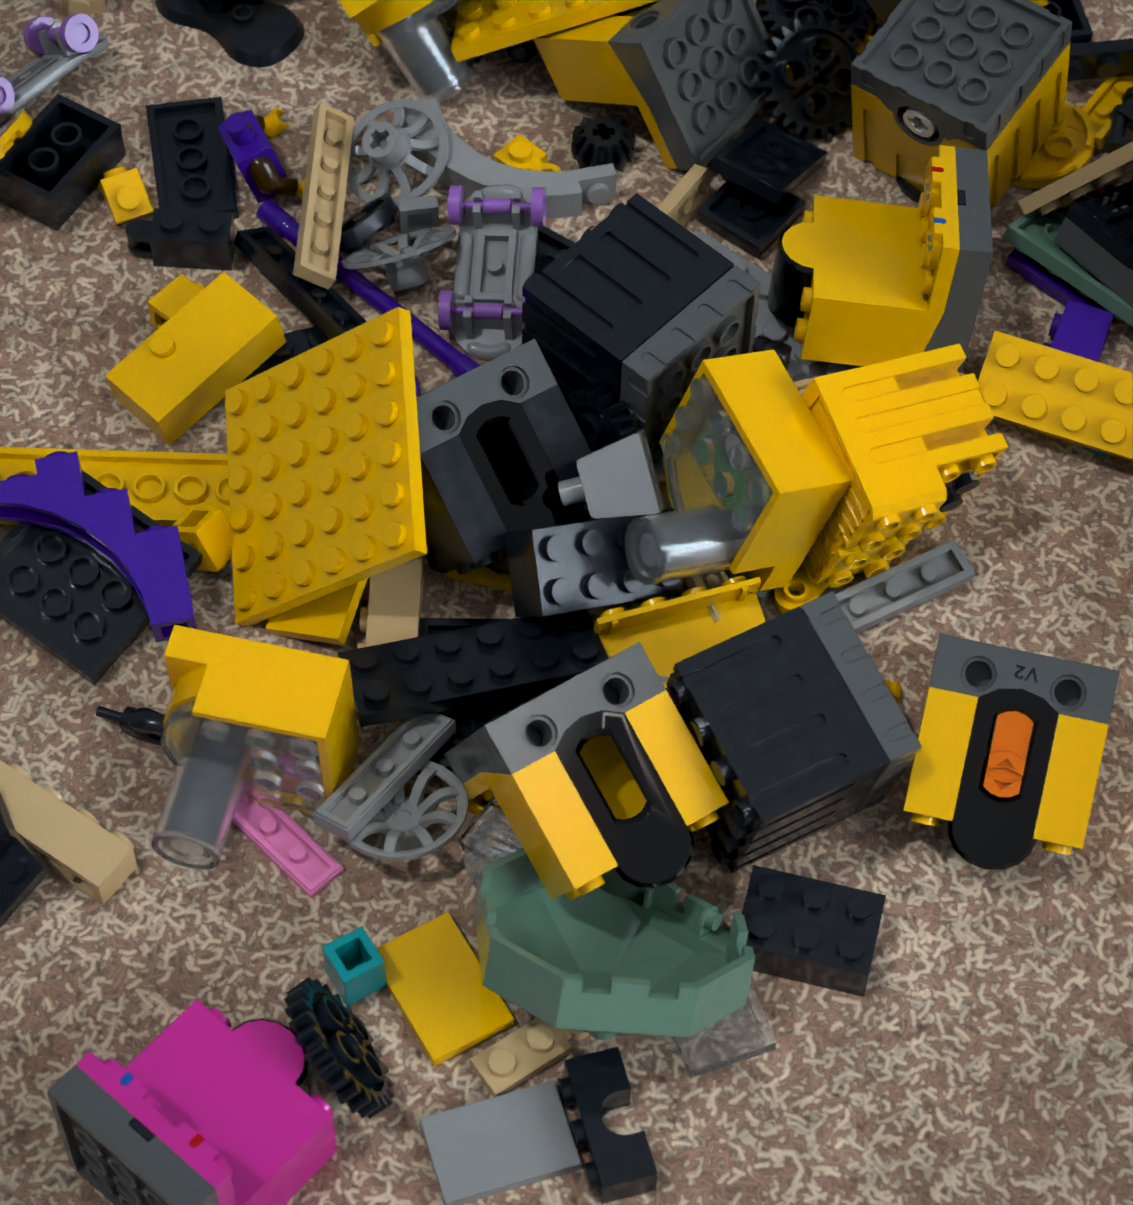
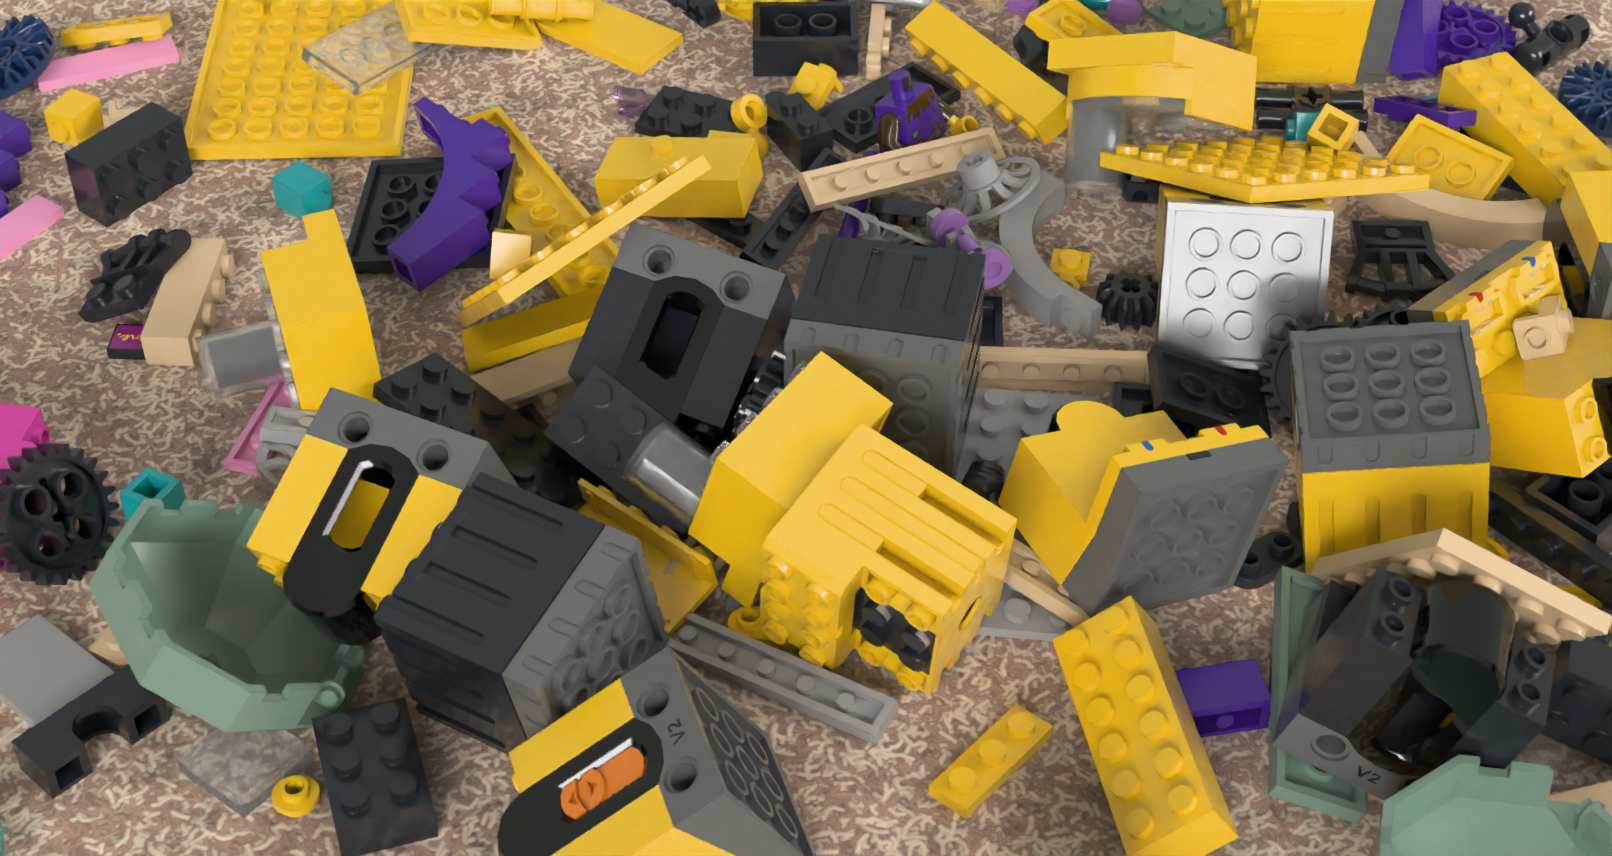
camera: 60 degrees right, 15 degrees down
light grey torso [558,430,665,519] -> none
none -> tile [106,324,145,360]
none -> yellow plate [271,774,321,817]
none -> plate [612,85,651,118]
none -> black plate [635,85,745,138]
none -> yellow plate [731,93,770,159]
none -> tan plate [866,3,892,80]
none -> yellow brick [904,0,1074,145]
none -> yellow plate [928,703,1054,819]

